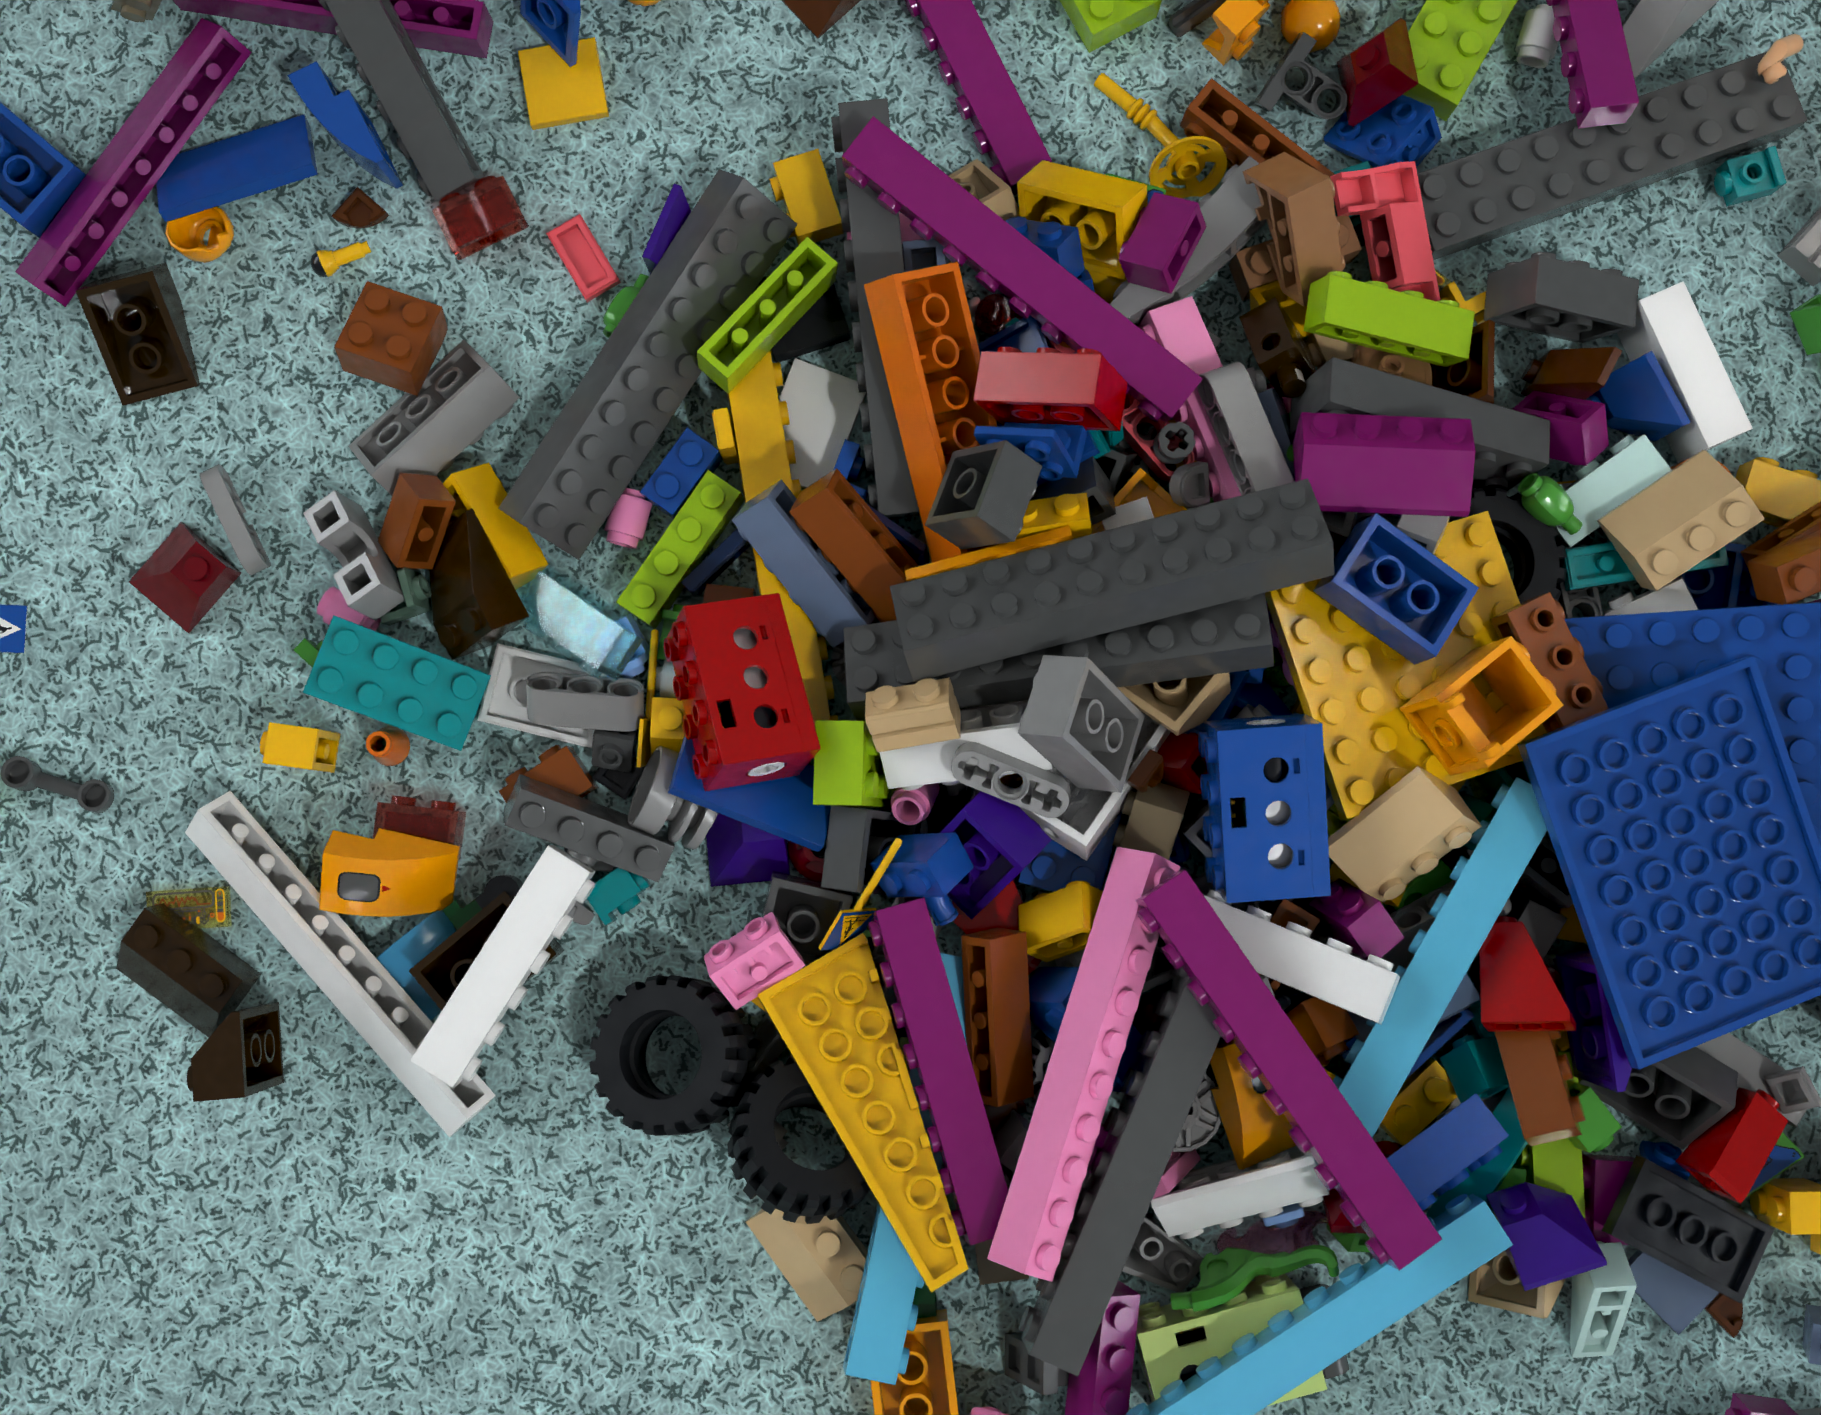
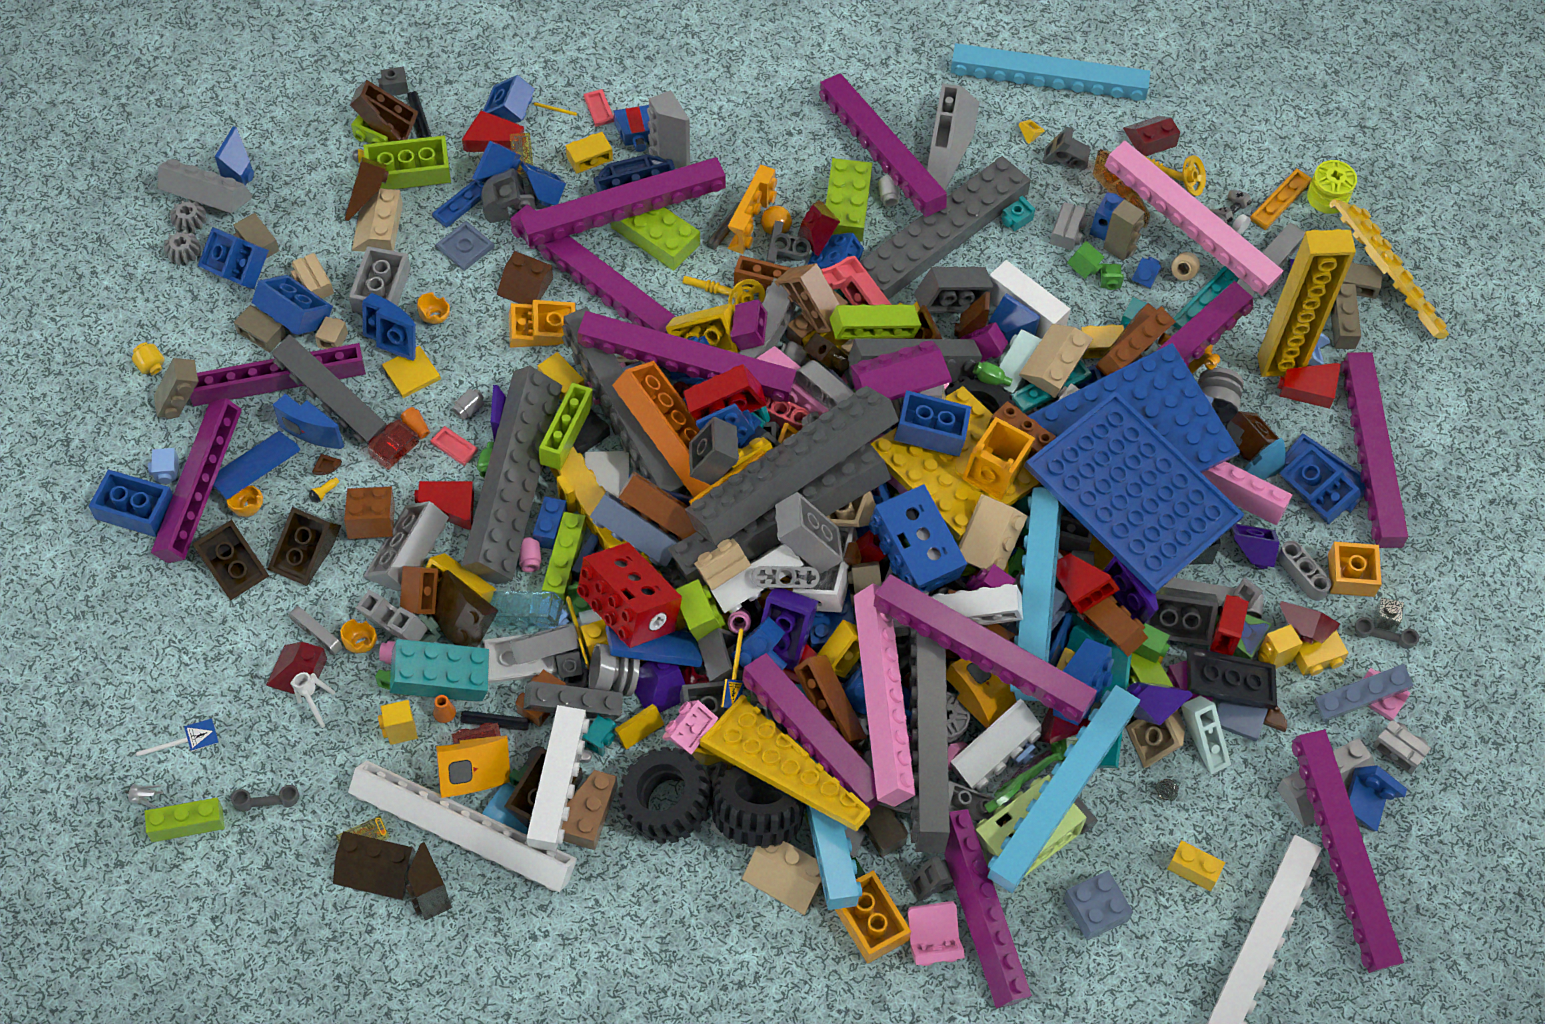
camera: 25 degrees left, 25 degrees down
dark grey bush [1153,422,1195,465] -> none
light nougat arm [1757,34,1803,84] -> none
none -> light blue brick [148,448,179,484]
none -> dark brown slope [267,507,342,586]
none -> white plant [290,672,335,728]
none -> light orange hair [340,619,377,653]
none -> orange cone [400,407,430,440]
none -> red slope [414,481,475,530]
none -> light grey brick [452,389,484,420]
none -> black axle [460,710,530,731]
none -> light orange slope [509,300,575,348]
none -> medium nougat wedge [562,770,618,850]
none -> yellow tile [614,704,665,750]
none -> light grey head [780,341,810,367]
none -> clear smoke plate [1155,779,1179,801]

